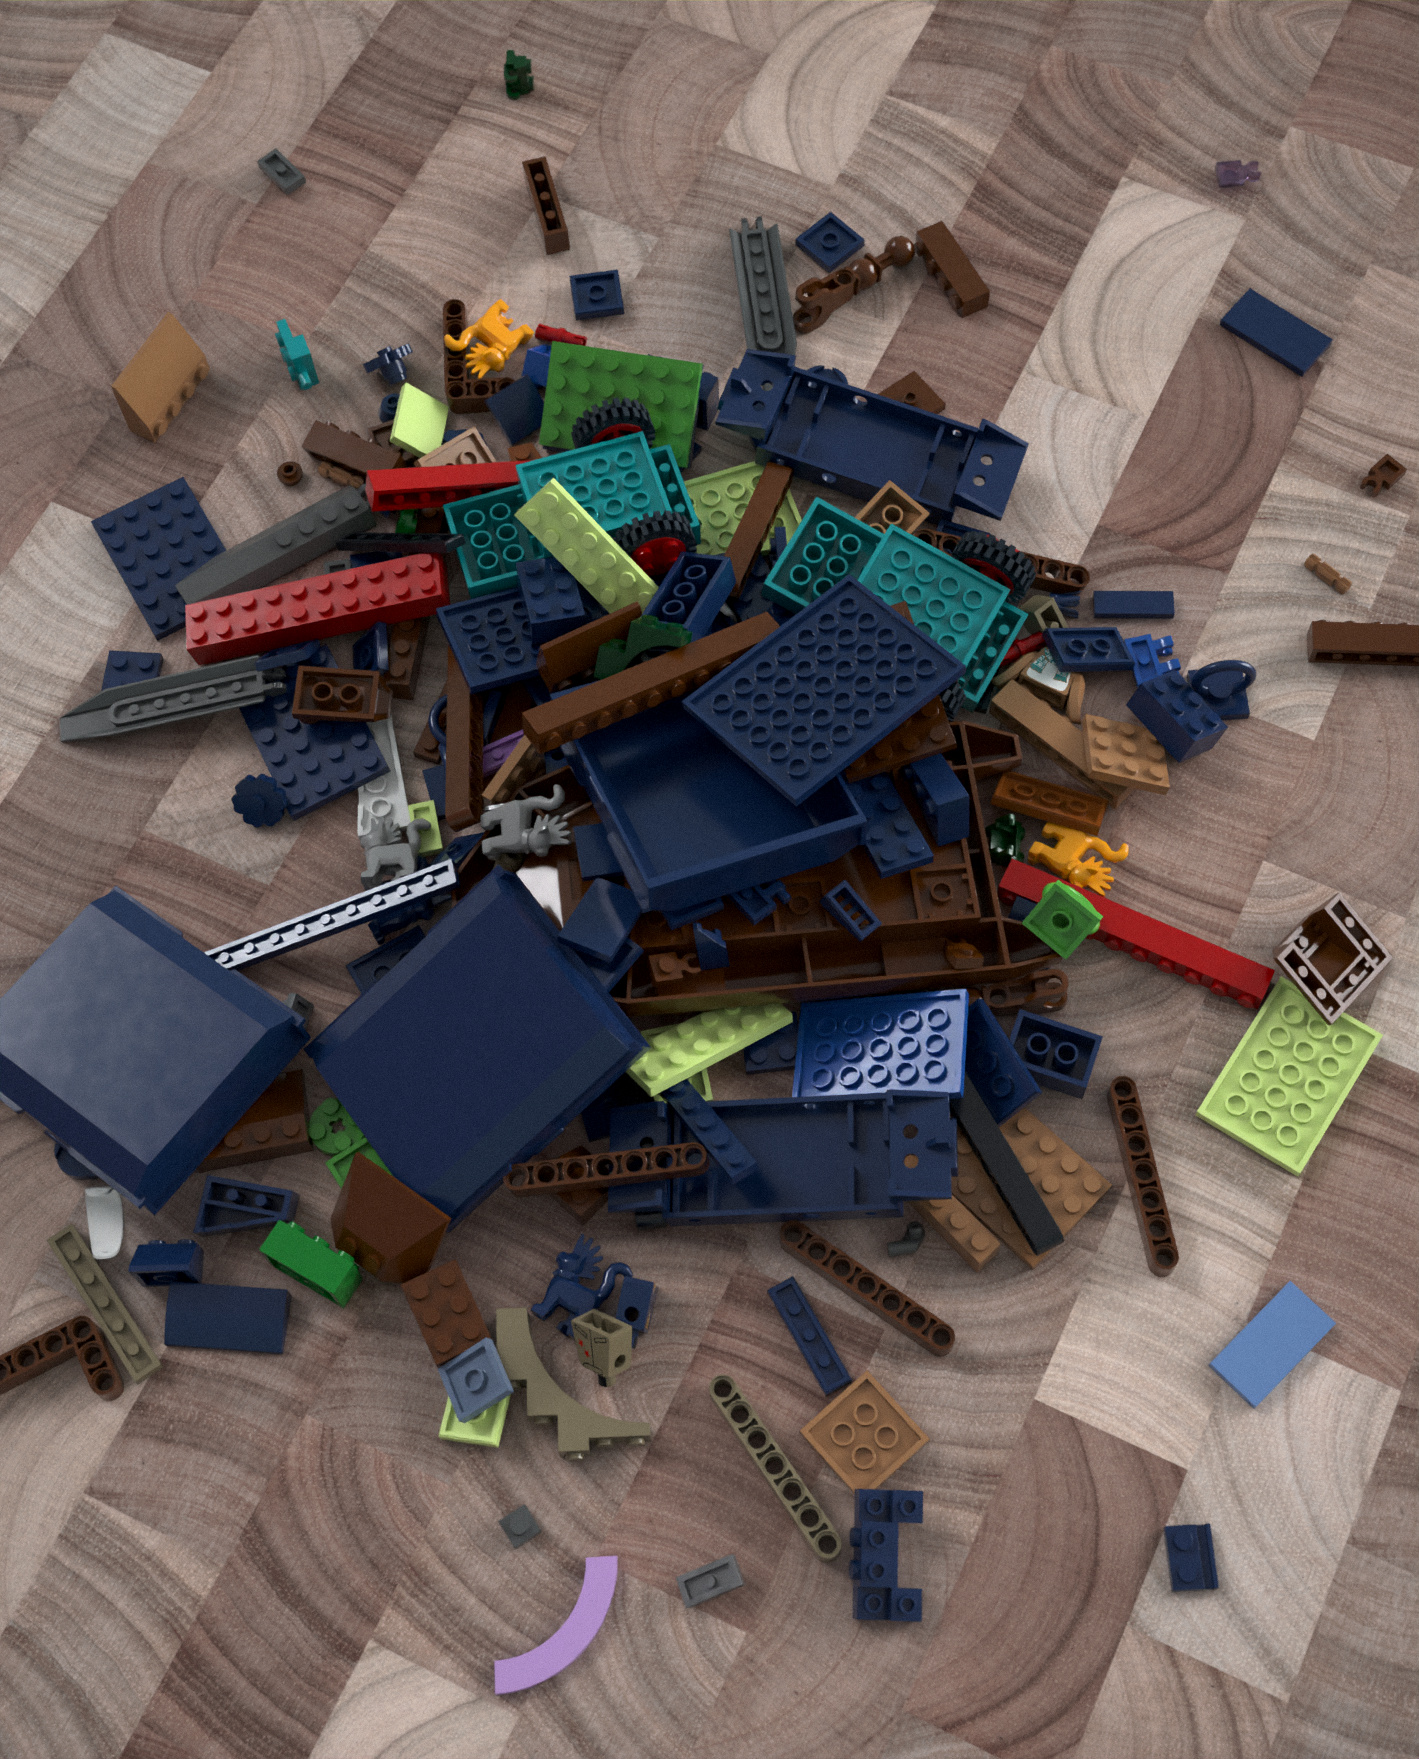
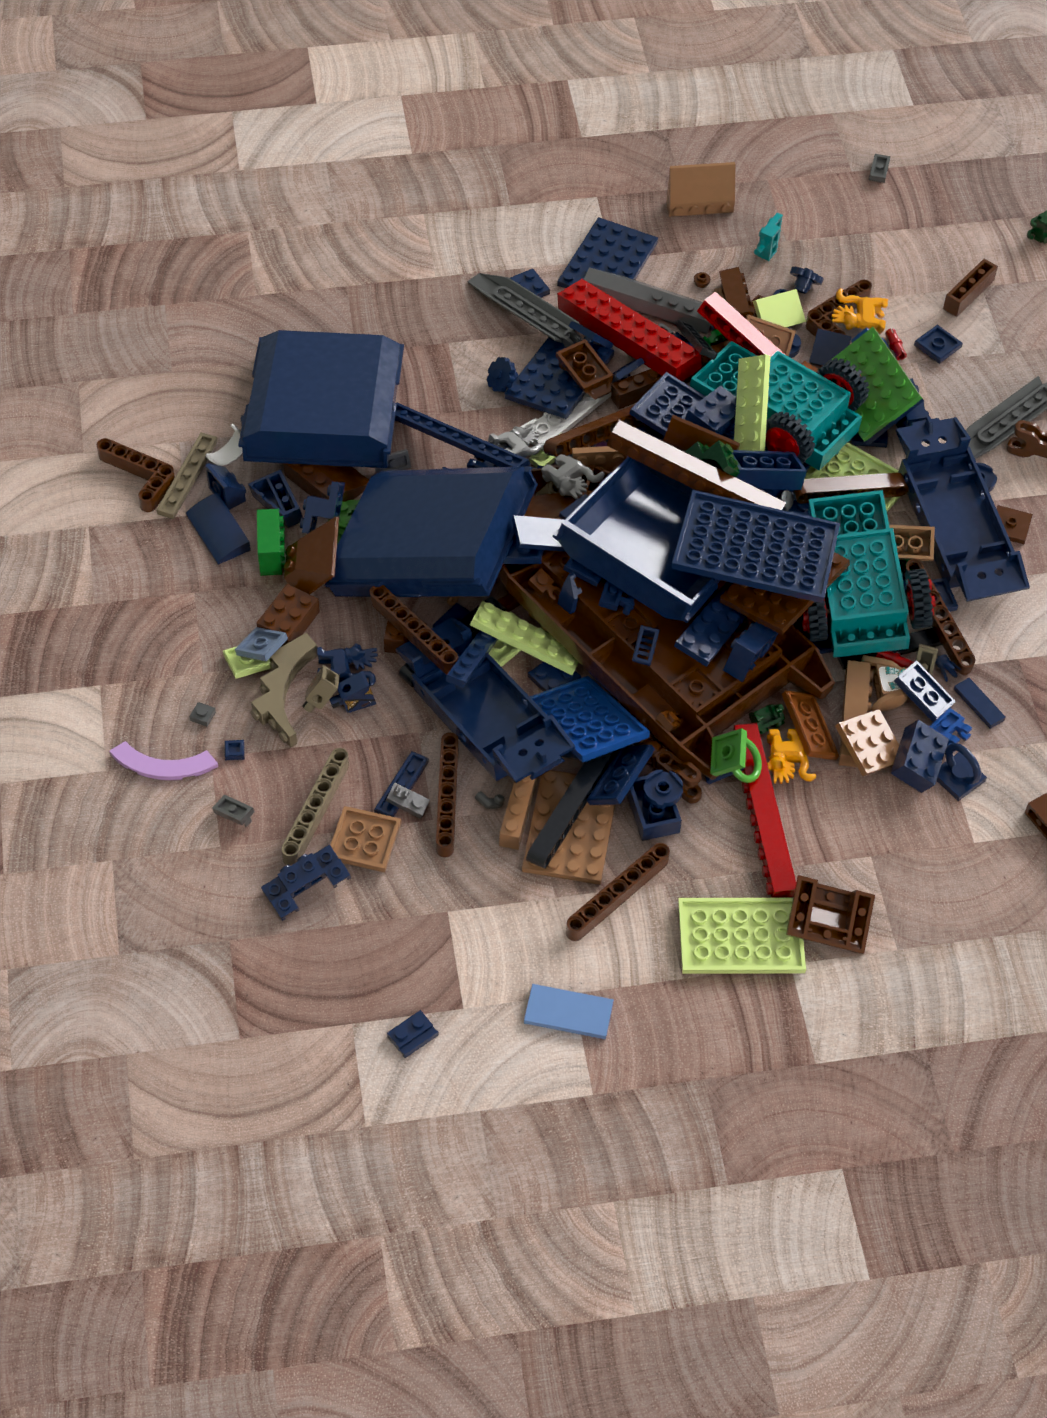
camera: 50 degrees right, 10 degrees down
none -> dark blue tile [225,740,245,761]
none -> dark blue bracket [300,482,345,534]
none -> flat silver plate [386,783,430,819]
none -> dark blue plate [643,770,683,809]

